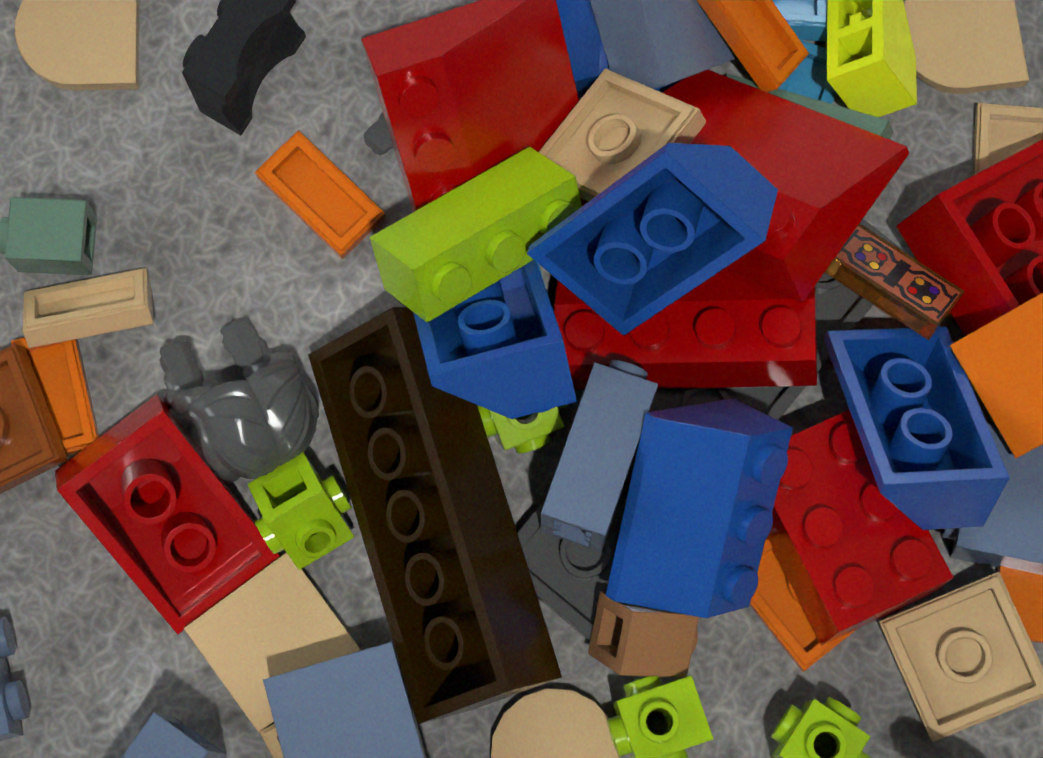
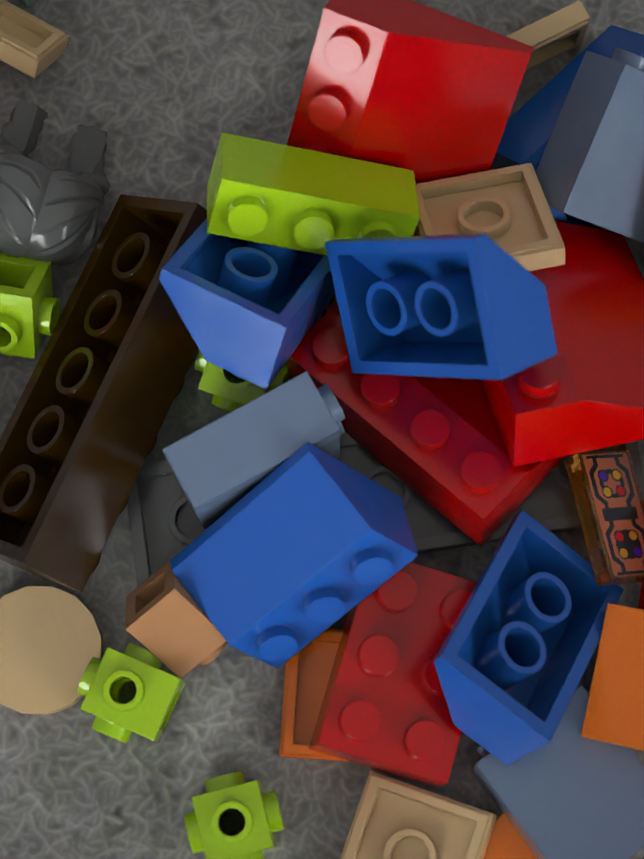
camera: 45 degrees right, 0 degrees up
orange tile [254,130,386,259] -> none

